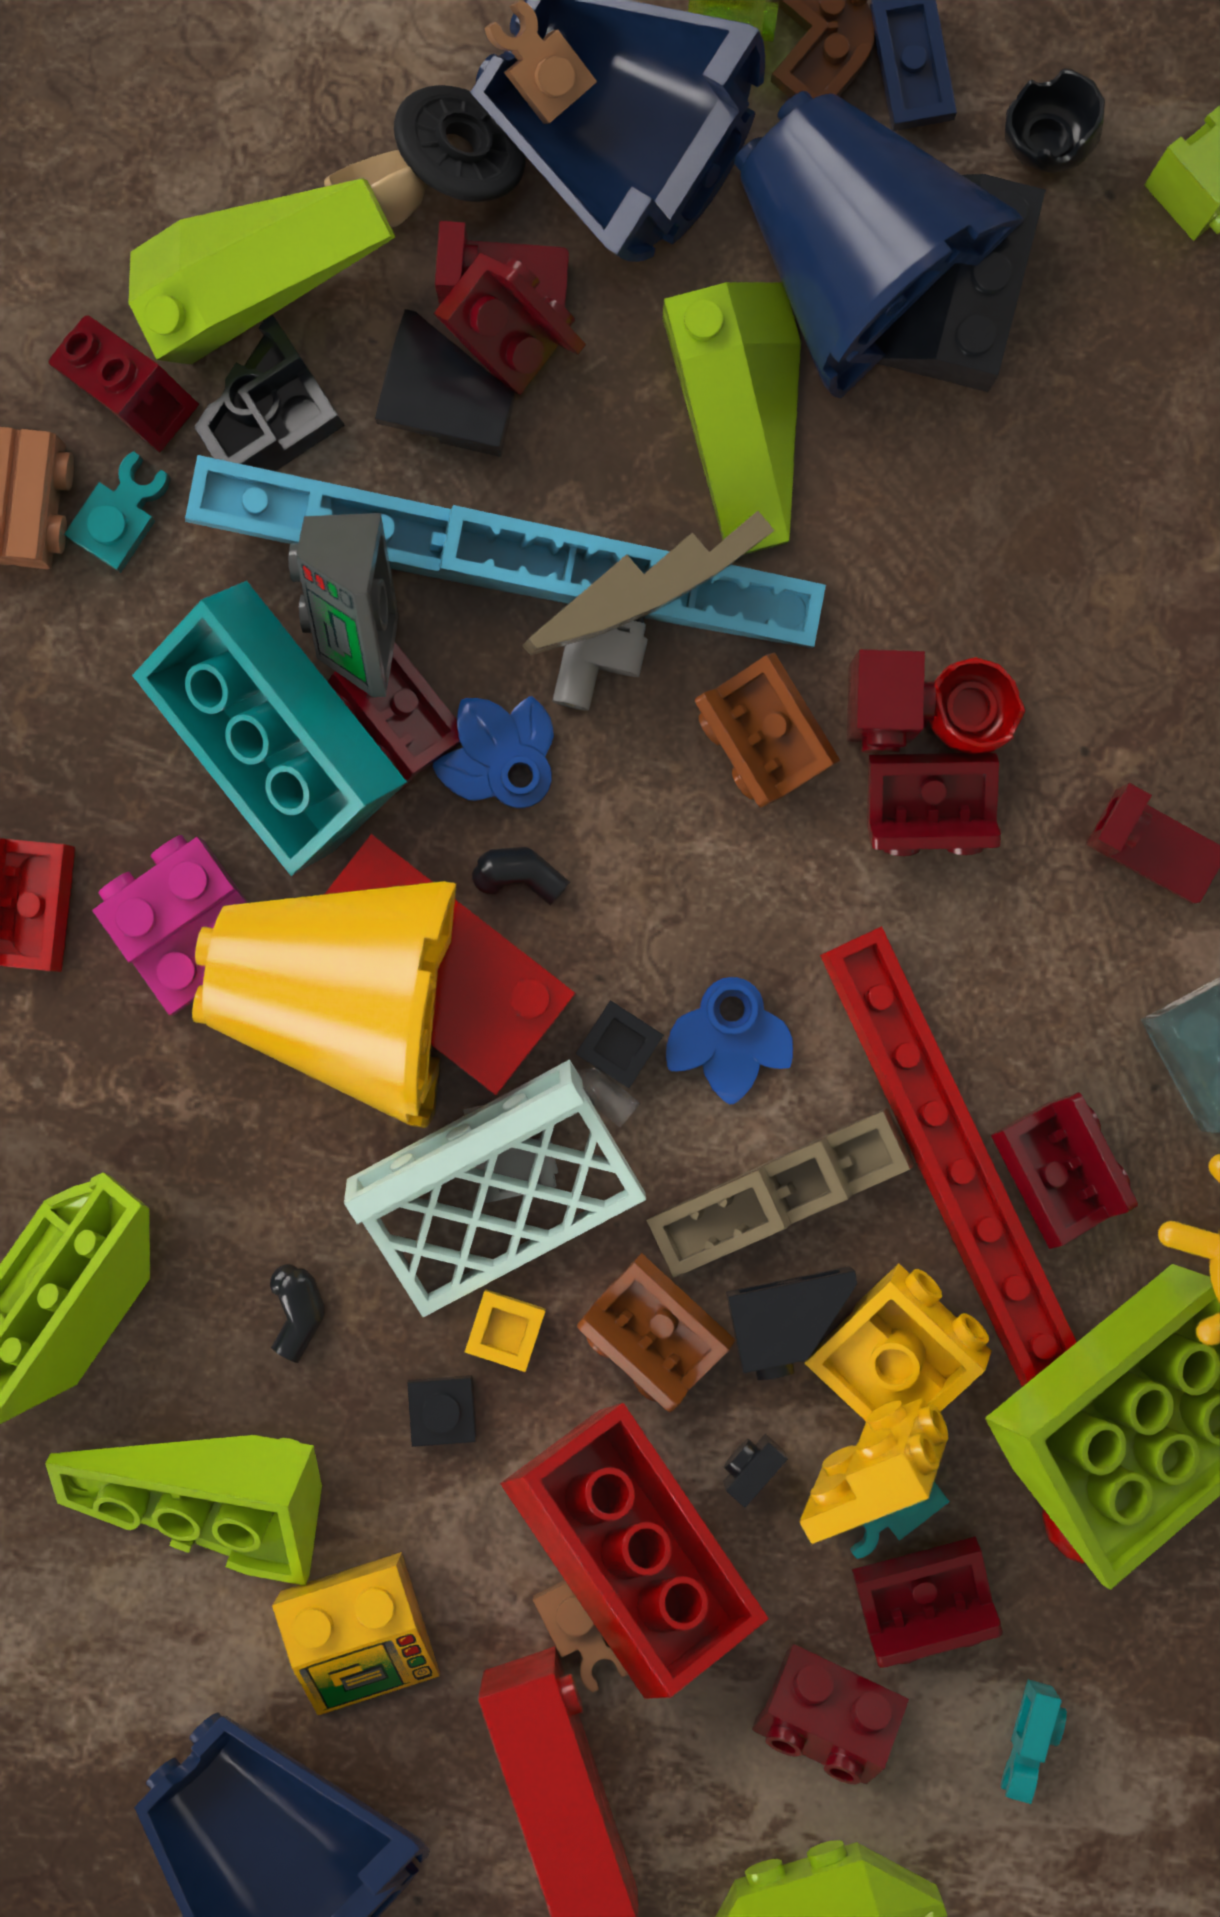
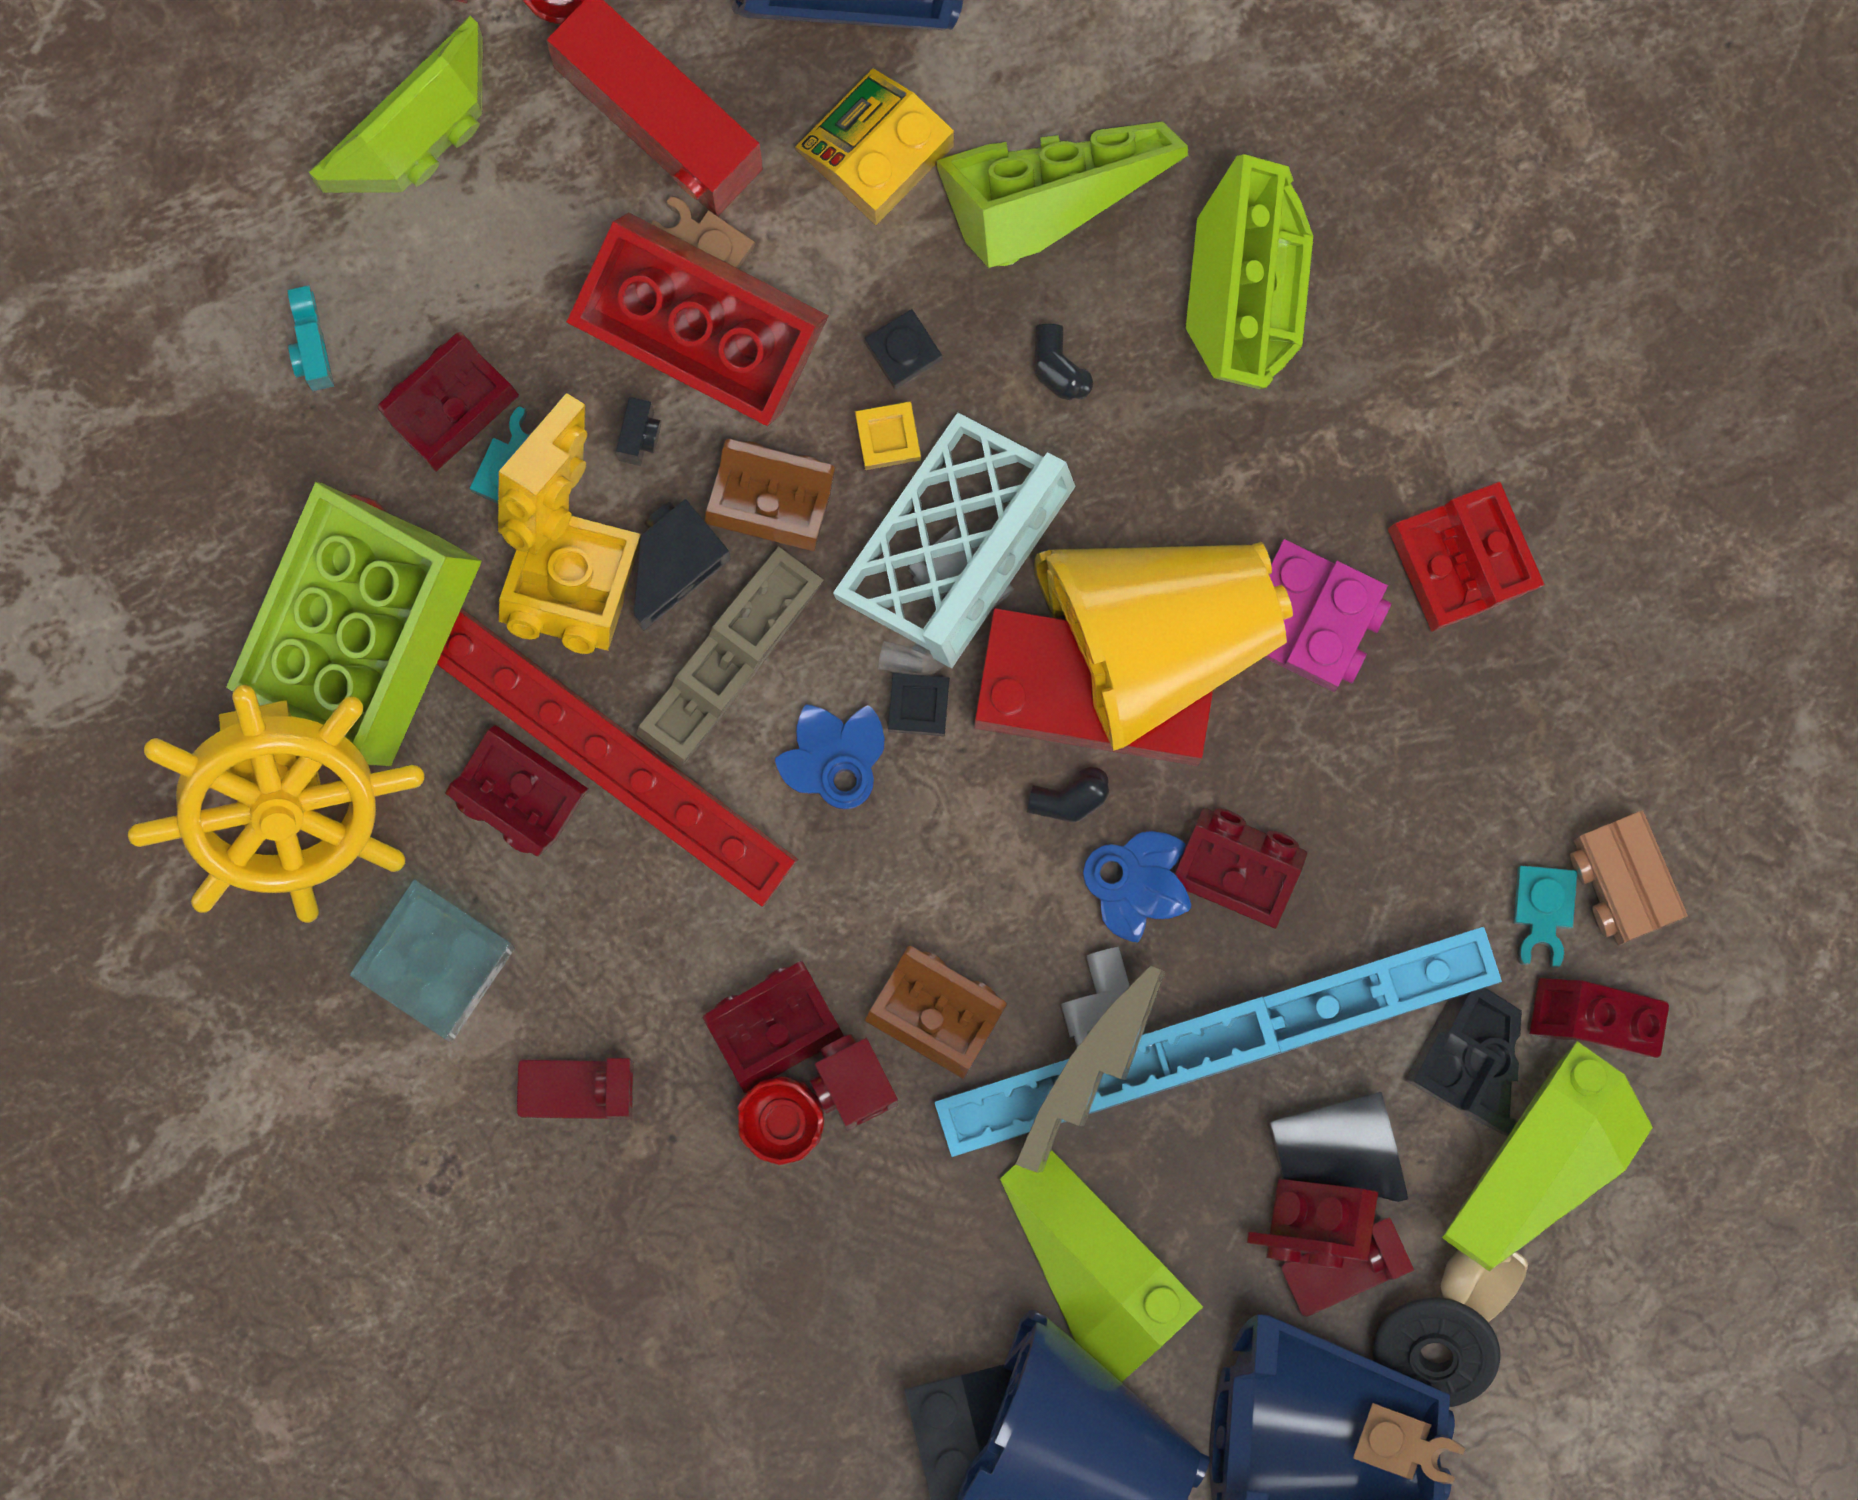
camera: 150 degrees right, 5 degrees down
teal brick [132,581,407,876] -> none
dark grey slope [288,513,399,697] -> none
dark red bracket [752,1644,909,1784] -> none

